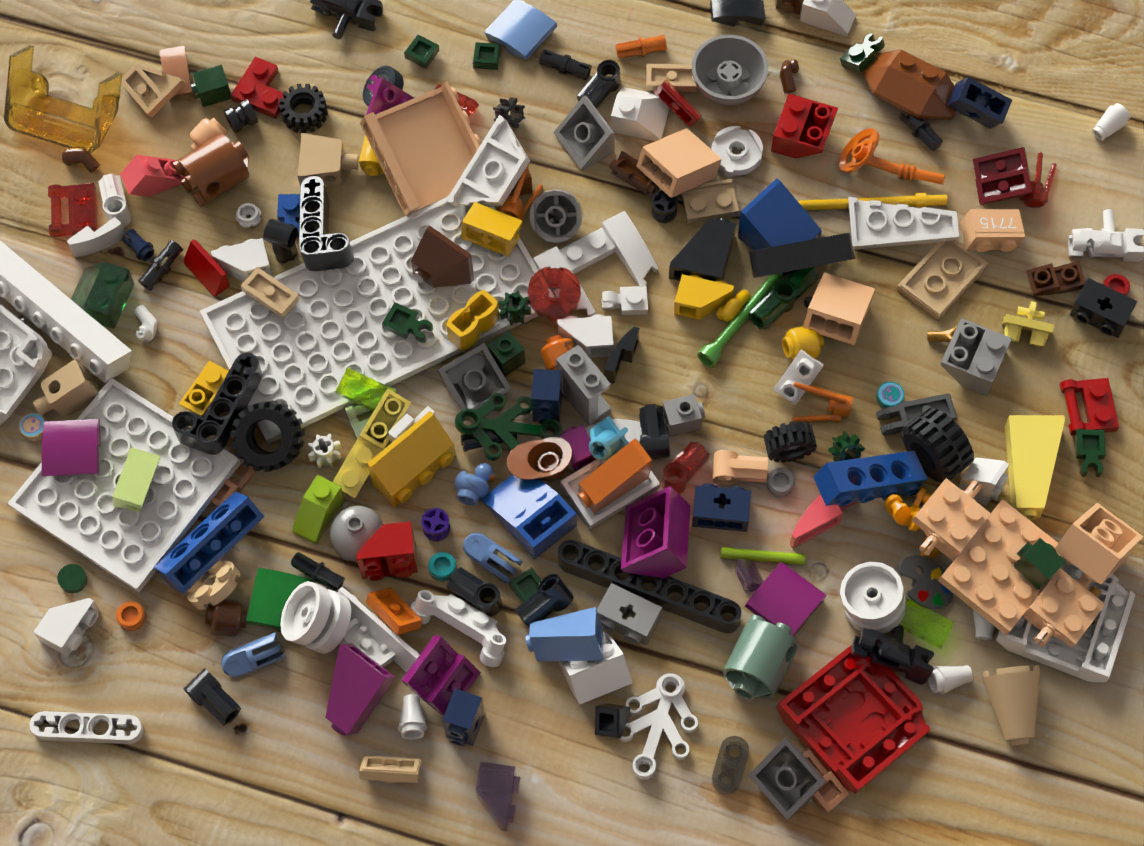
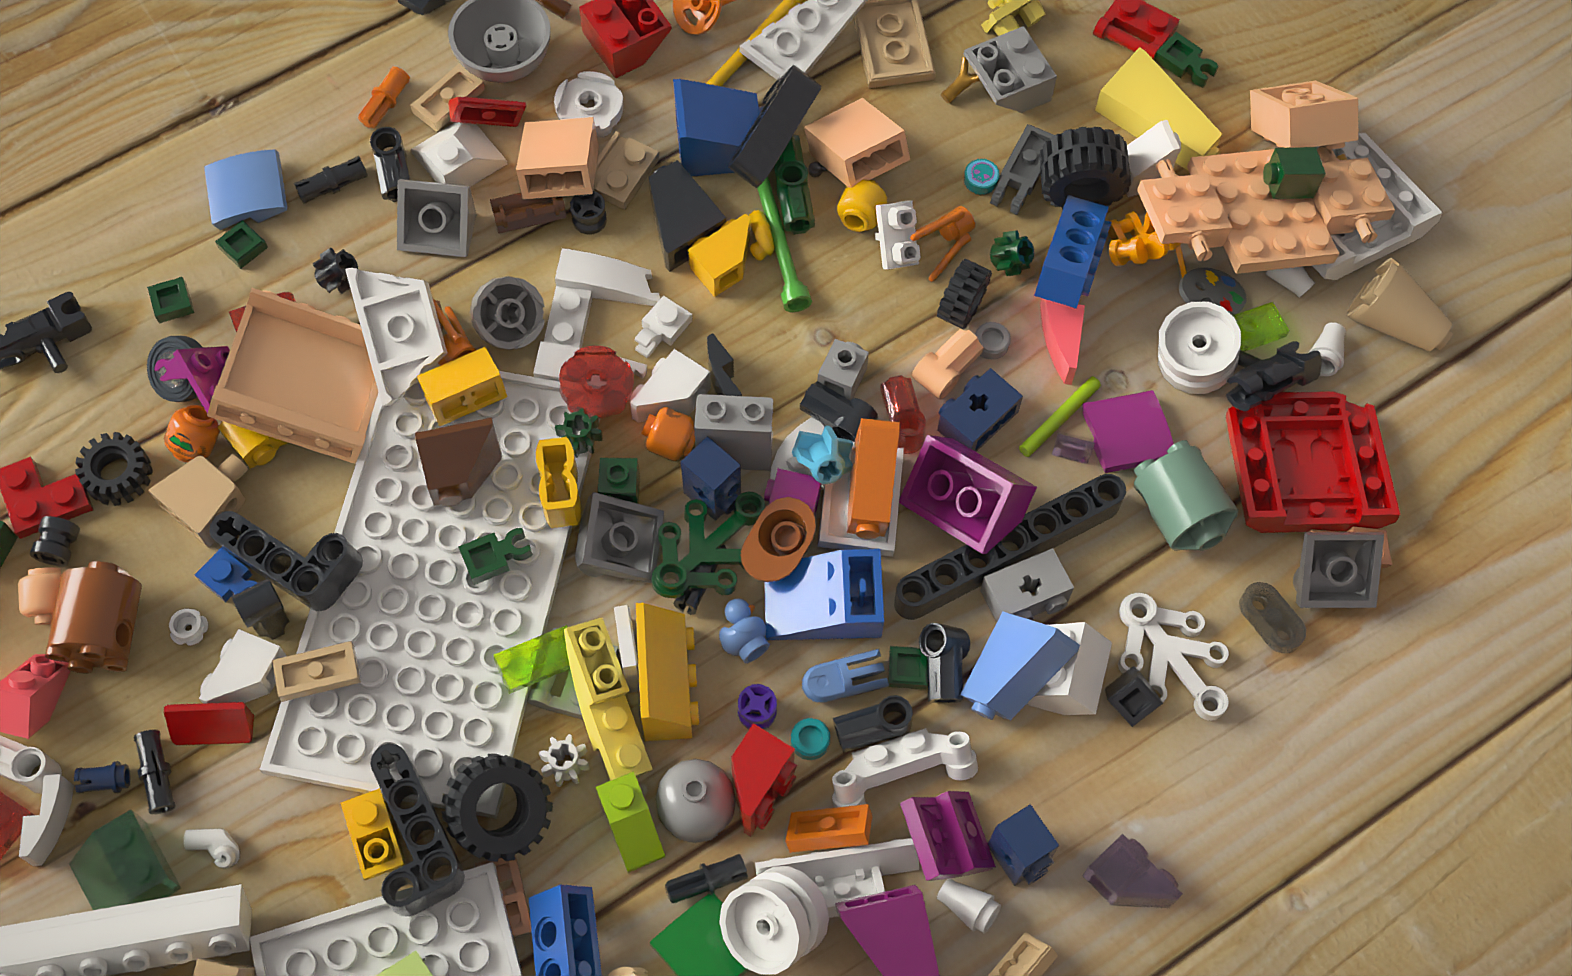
camera: 55 degrees left, 0 degrees up
none -> orange head [164,405,220,463]

